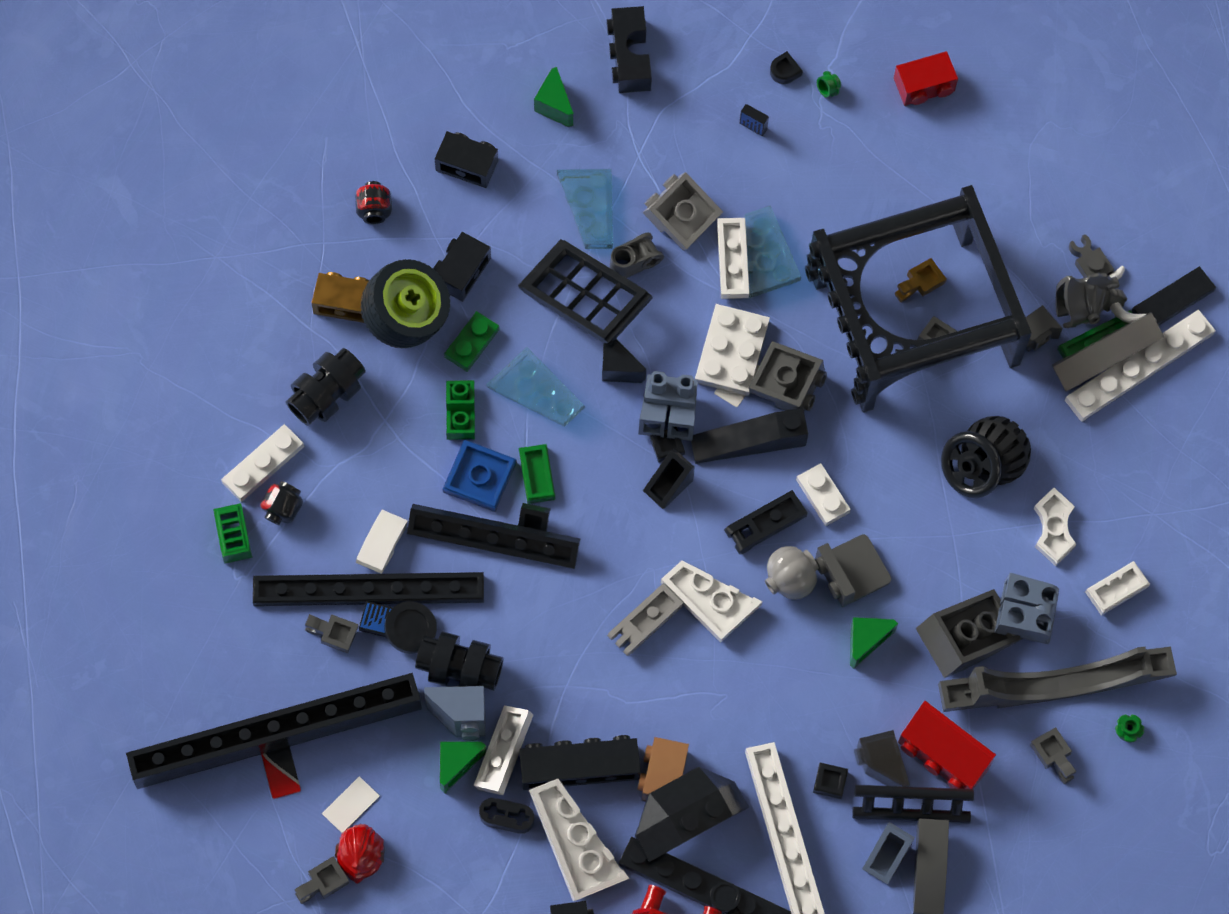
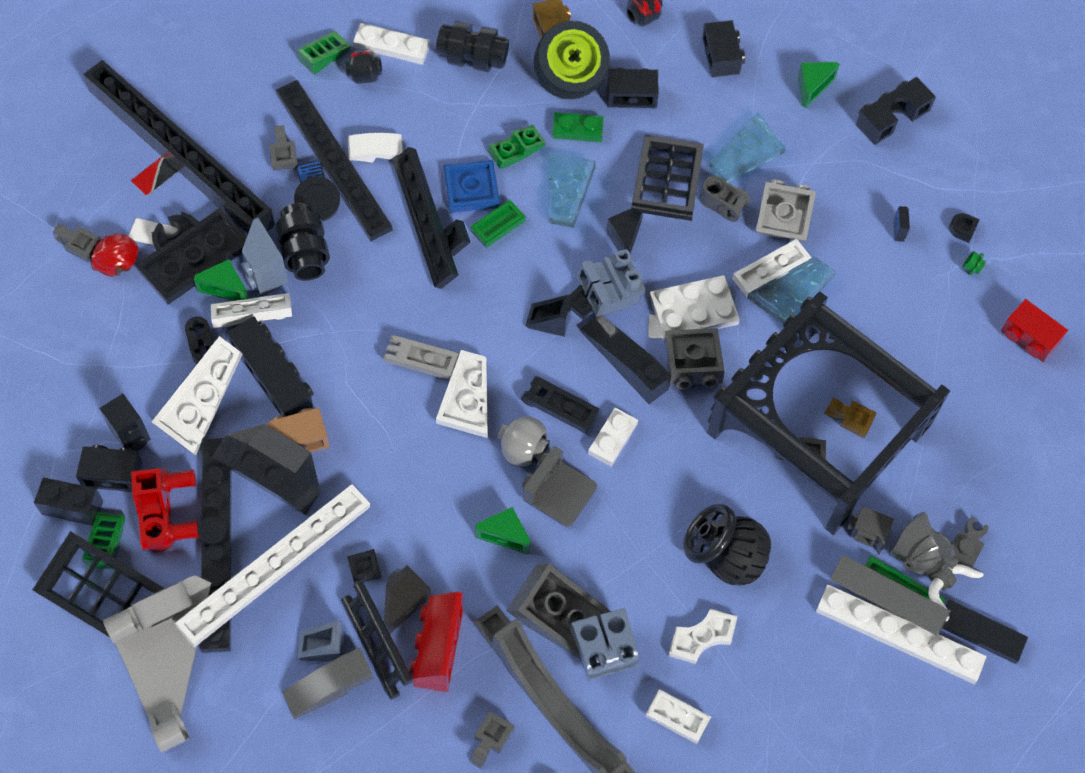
camera: 60 degrees right, 5 degrees down
none -> black plate [136,208,247,305]

